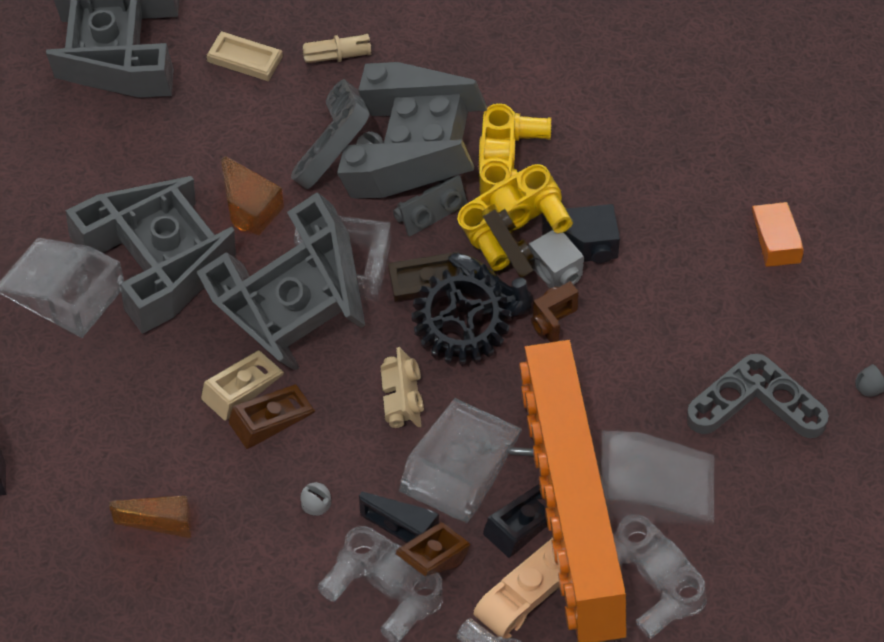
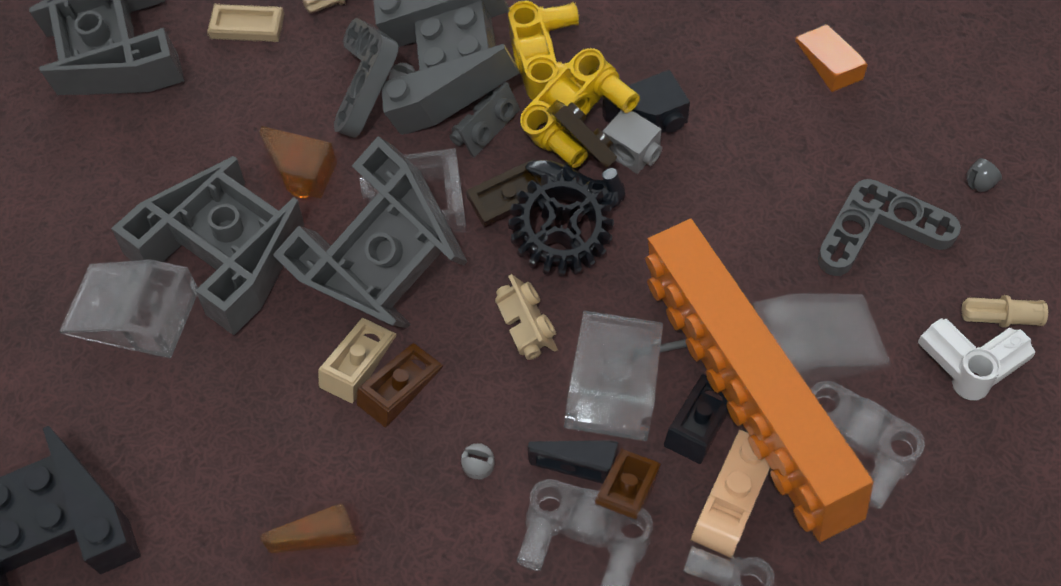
camera: 15 degrees left, 5 degrees up
reddish brown bracket [531,281,579,342] -> none
none -> white piece [918,318,1035,400]
none -> tan axle [962,295,1048,328]

